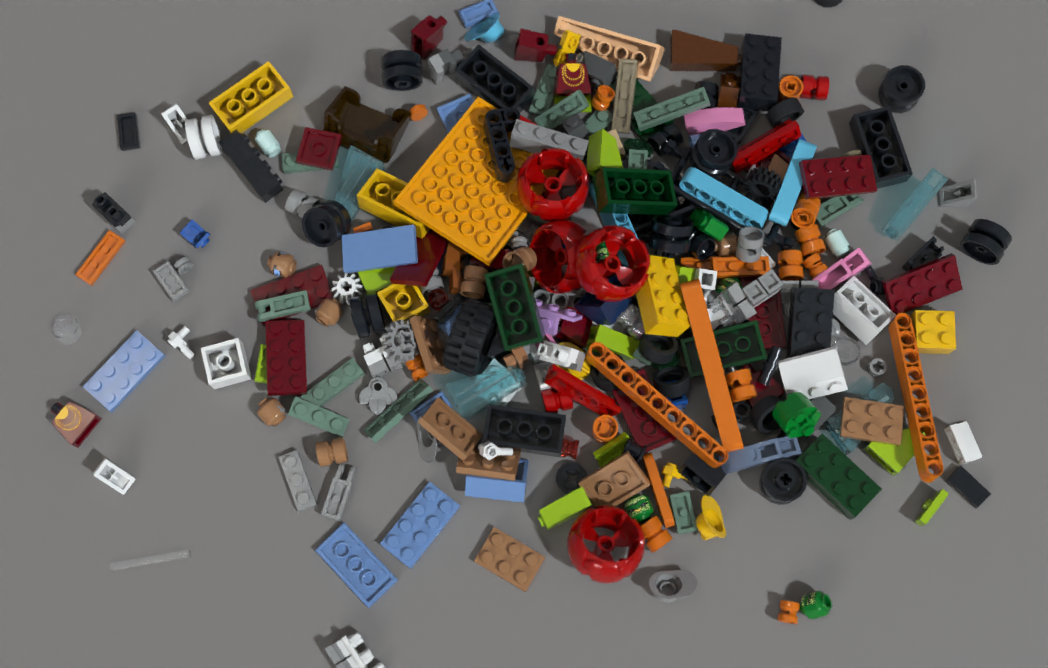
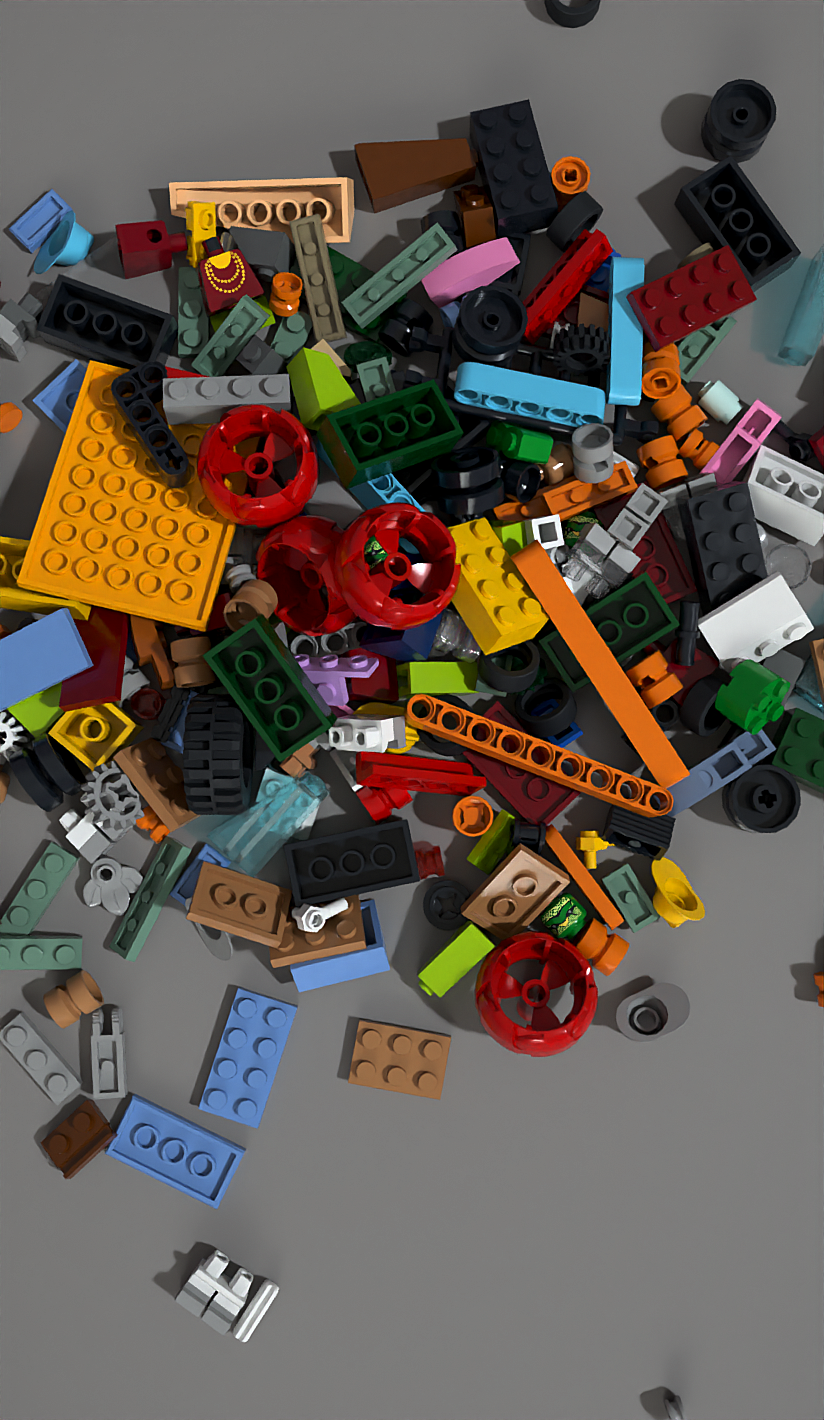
camera: 25 degrees left, 10 degrees up
red wheel [800,75,829,101] -> none
none -> reddish brown plate [40,1099,118,1179]

